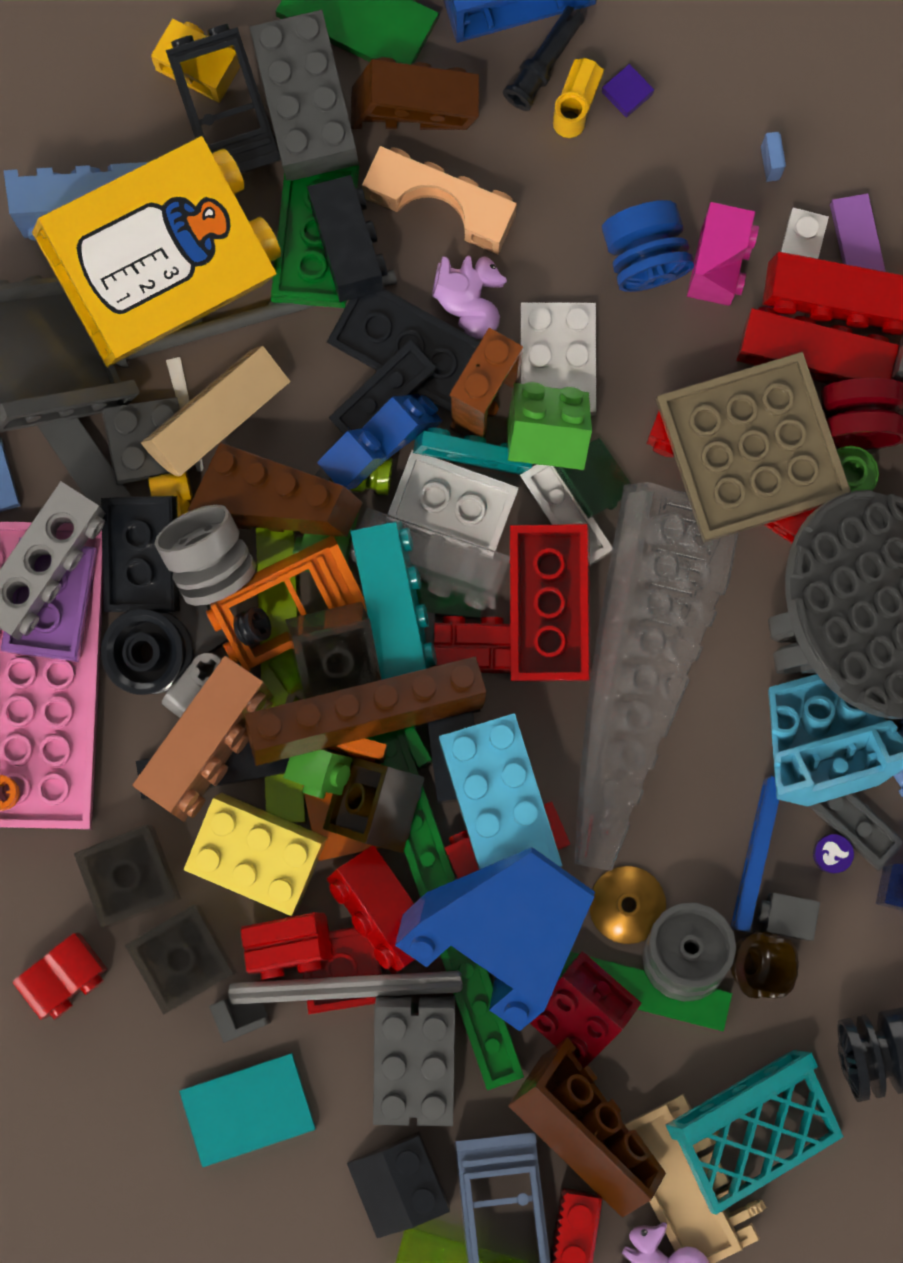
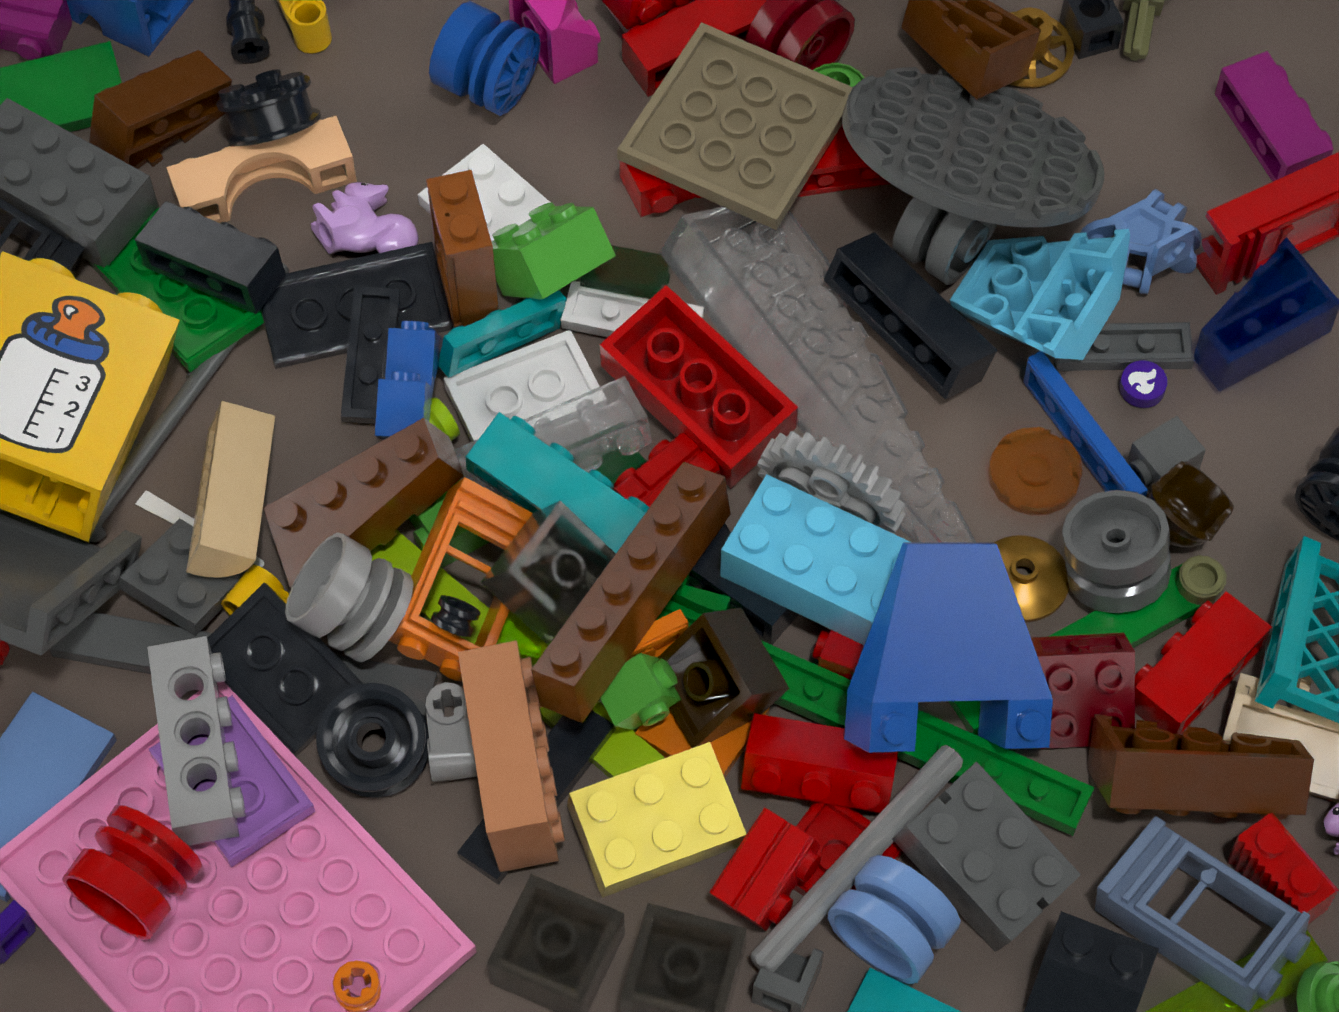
camera: 45 degrees left, 20 degrees down
none -> black wheel [216,69,321,146]
none -> light grey gear [757,431,906,534]
none -> black brick [824,232,998,400]
none -> medium blue wheel [827,855,961,984]
none -> clear orange tile [988,427,1083,516]
none -> red brick [1135,591,1272,735]
none -> olive tile [1177,555,1227,605]

